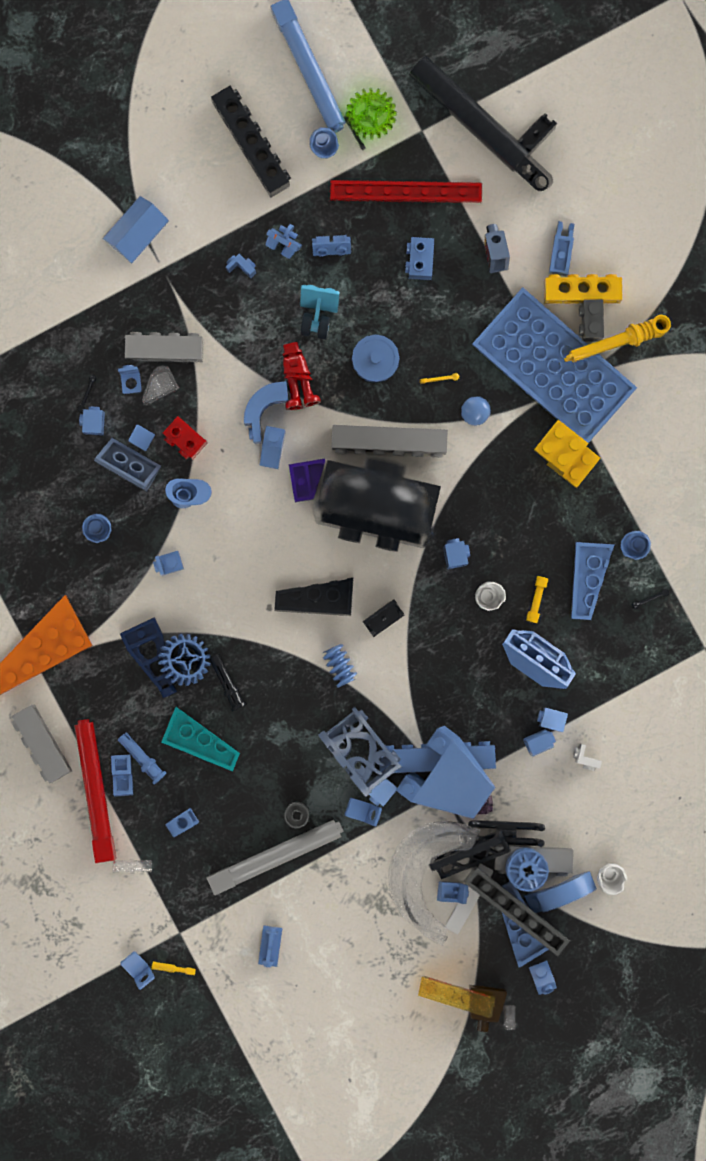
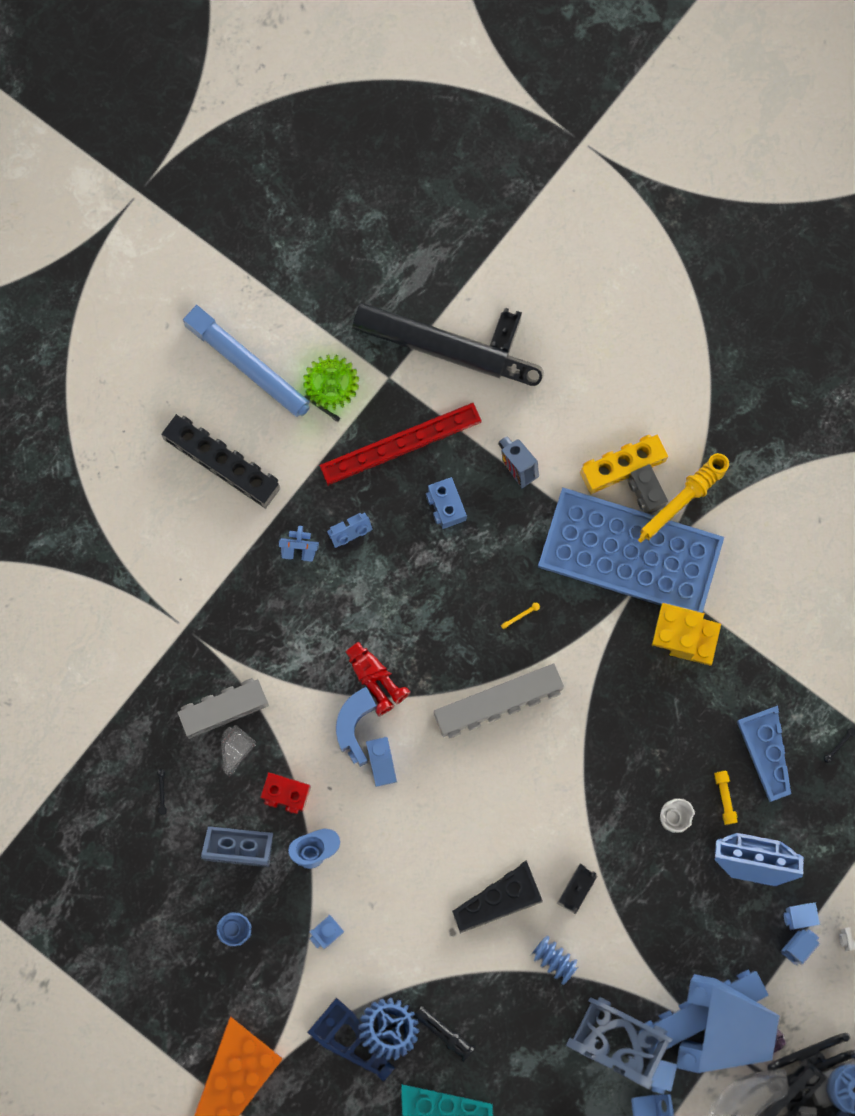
camera: 25 degrees left, 10 degrees down
medium blue brick [79,406,105,435] -> none
medium blue slope [103,196,169,263] -> none
medium blue bracket [118,365,142,394] -> none
medium blue slope [128,424,155,451] -> none
medium blue bracket [226,254,256,278] -> none
dark purple wing [289,459,325,503] -> none
medium azure plate [300,285,340,340] -> none
medium blue hair [309,127,339,159] -> none
black piece [313,457,441,552] -> none
medium blue wheel [352,335,400,383] -> none
medium blue brick [443,538,470,569] -> none
medium blue hair [461,396,491,426] -> none
medium blue hinge [549,221,574,276] -> none
medium blue hair [620,531,651,560] -> none

